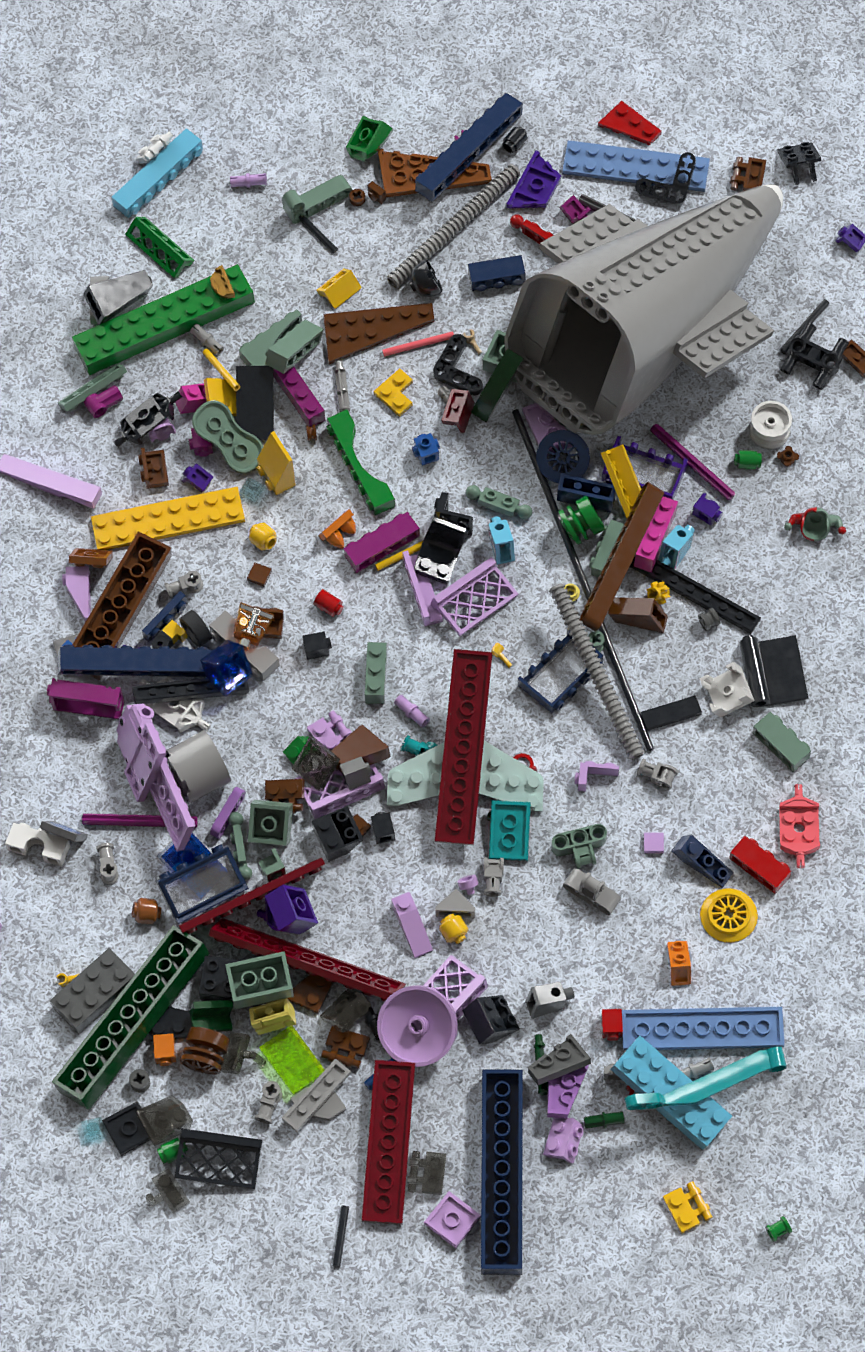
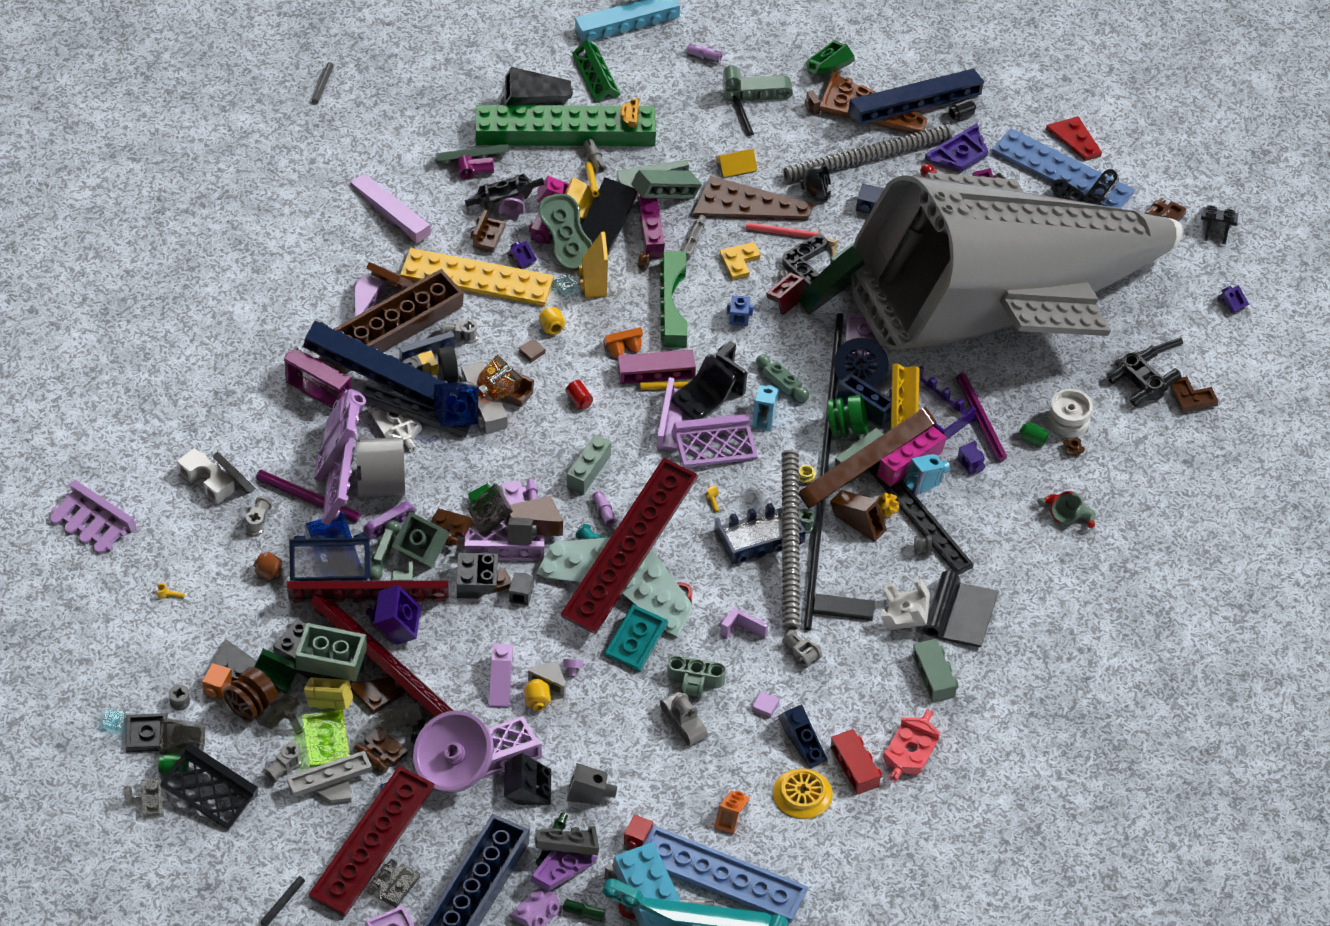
camera: 20 degrees right, 15 degrees down
dark grey brick [50,948,135,1035] -> none
dark green brick [52,925,210,1110] -> none
black brick [302,631,332,660] -> none
reddish brown bush [349,189,366,207] -> none
light grey connector [484,857,504,897] -> none

